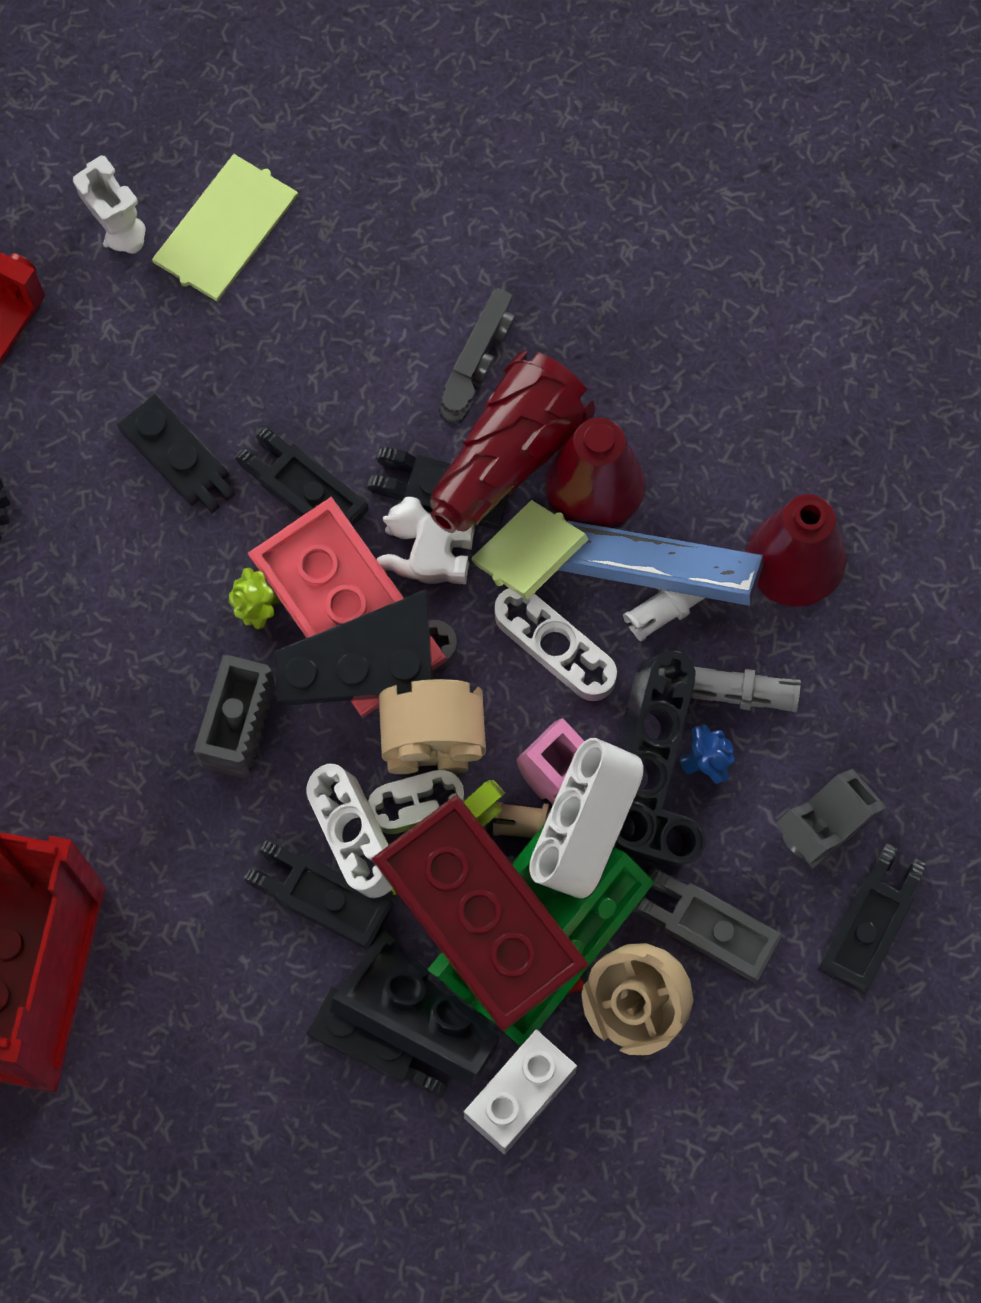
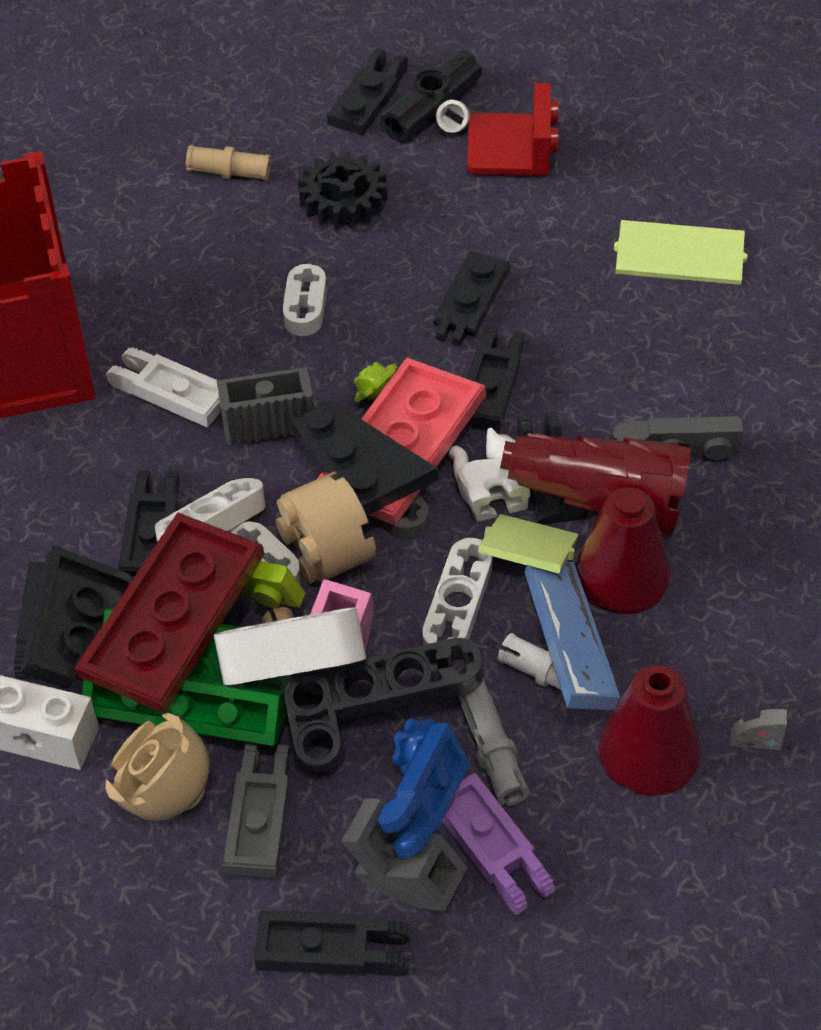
camera: 65 degrees right, 20 degrees down
white animal [73,155,145,254] -> none
none -> white hinge [106,347,221,428]
none -> white beam [283,264,327,336]
none -> blue hinge [378,722,470,859]
none -> medium lavender hinge [442,773,555,915]
none -> light grey tile [730,709,787,750]

